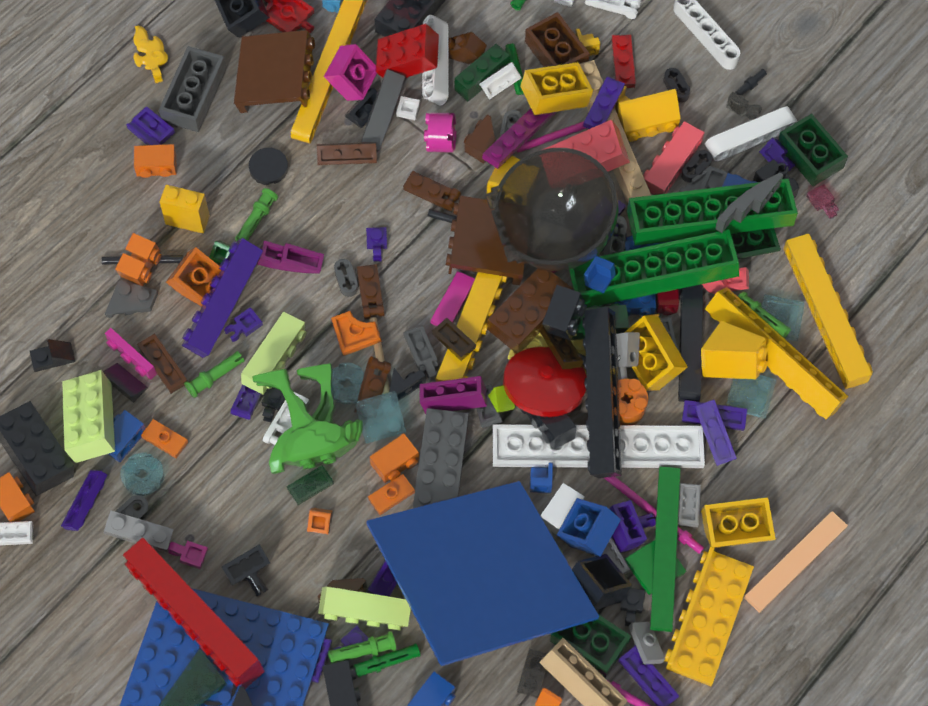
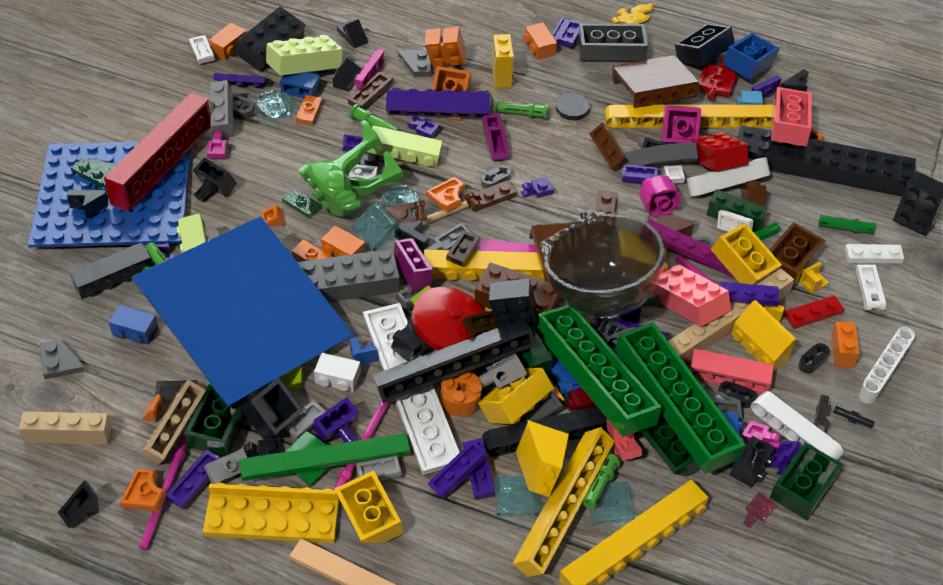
camera: 70 degrees right, 15 degrees down
blue brick [557,498,621,557] -> none
blue panel [584,256,616,293] -> none
dark grey slope [715,173,783,233] -> none
none -> dark purple plate [622,165,658,183]
none -> dark pink plate [742,420,781,450]
none -> orange brick [831,321,860,368]

